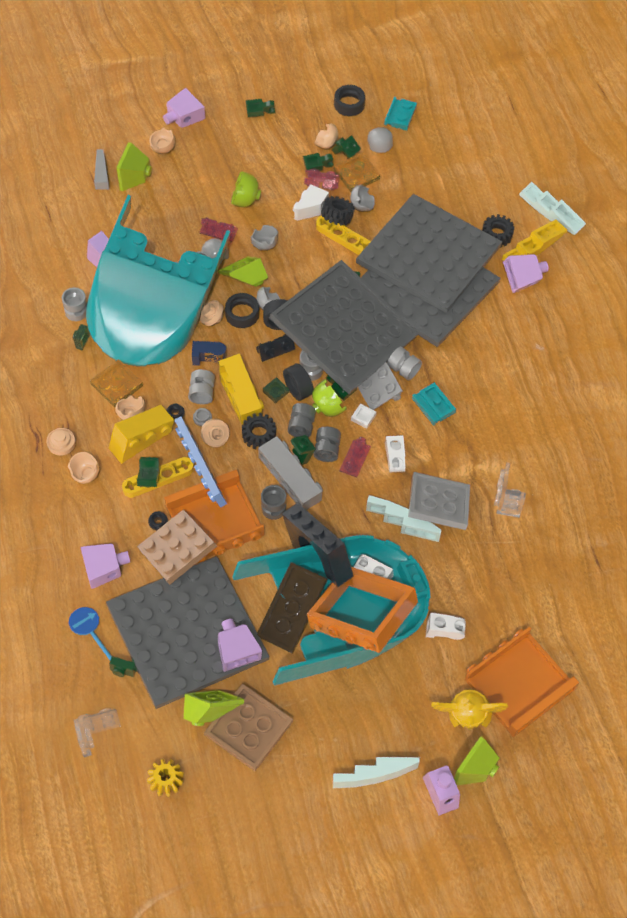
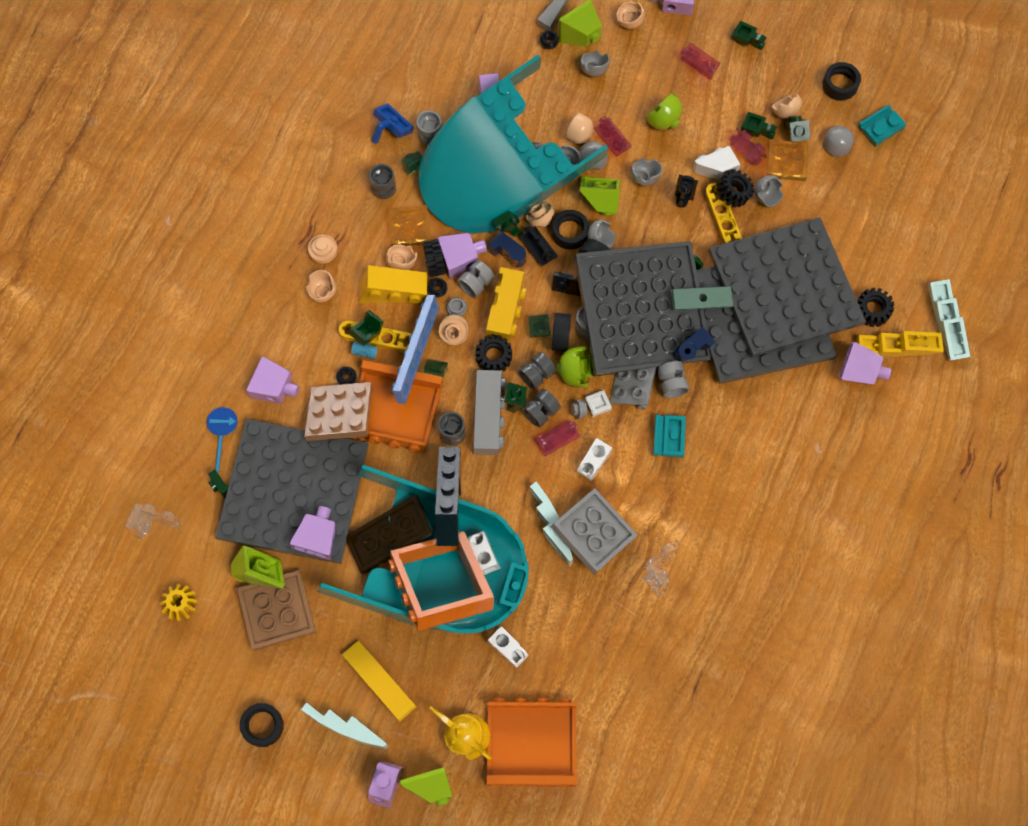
camera: 40 degrees right, 10 degrees up
none -> black tyre [240,703,284,747]
none -> yellow slope [342,640,416,722]
none -> medium azure piece [351,341,377,359]
none -> dark grey wheel [369,164,396,199]
none -> blue plate [371,104,414,143]
none -> black tyre [423,239,445,277]
none -> clear green plate [423,359,448,378]
none -> lavender torso [438,233,487,278]
none -> dark green plate [493,211,522,237]
none -> black hinge [519,225,558,266]
none -> black plate [540,30,559,49]
none -> light nougat hair [567,113,593,144]
none -> light grey plate [571,399,587,420]
none -> light grey hair [579,50,610,77]
none -> sand green tile [671,286,733,311]
none -> dark blue leg [674,327,716,363]
none -> black hinge [675,174,698,208]
none -> clear pink hinge [680,42,721,80]

